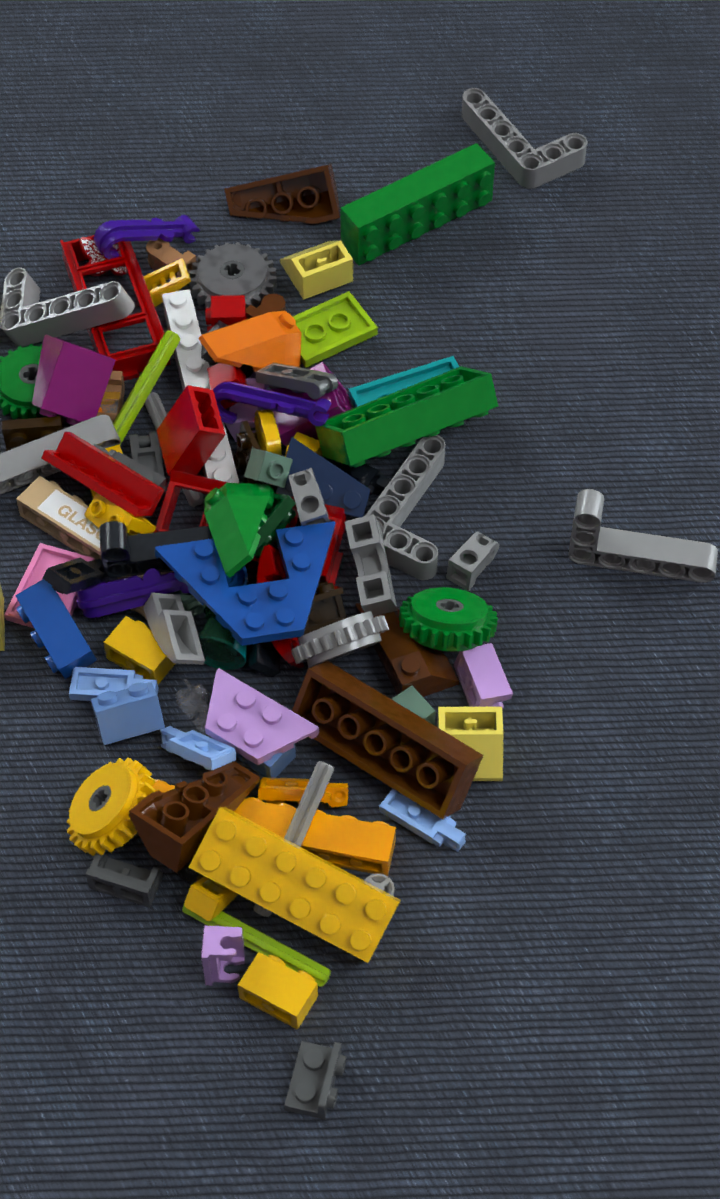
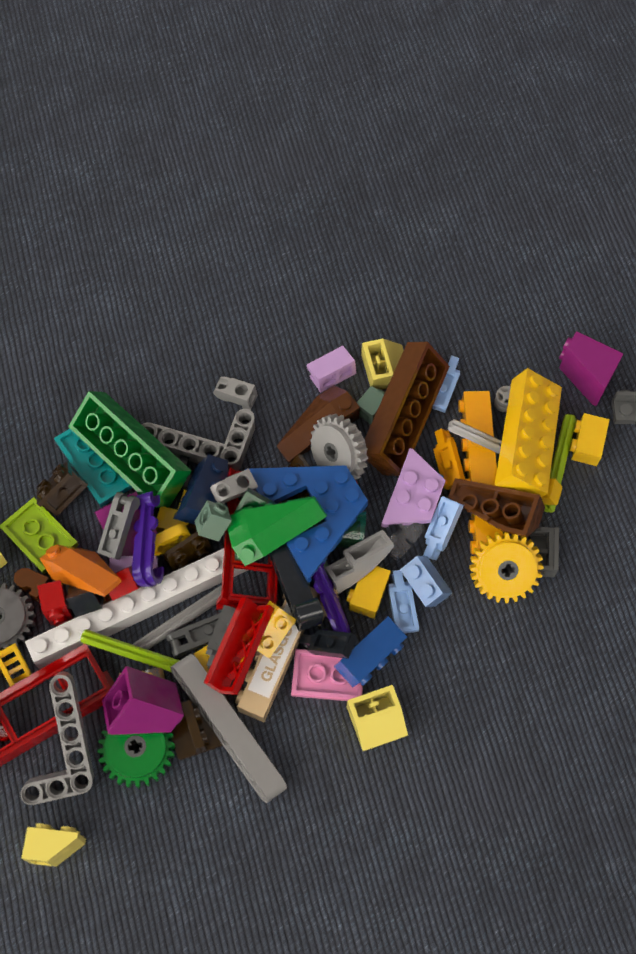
camera: 105 degrees left, 10 degrees up
red brick [156,385,226,476] -> none
lavender hinge [201,926,245,985] -> none
light grey arch [345,514,397,616] -> none
green gear [399,587,498,652] -> none
light grey beam [568,489,718,583] -> none
none -> dark brown bracket [36,461,88,517]
none -> magenta slope [559,331,623,406]

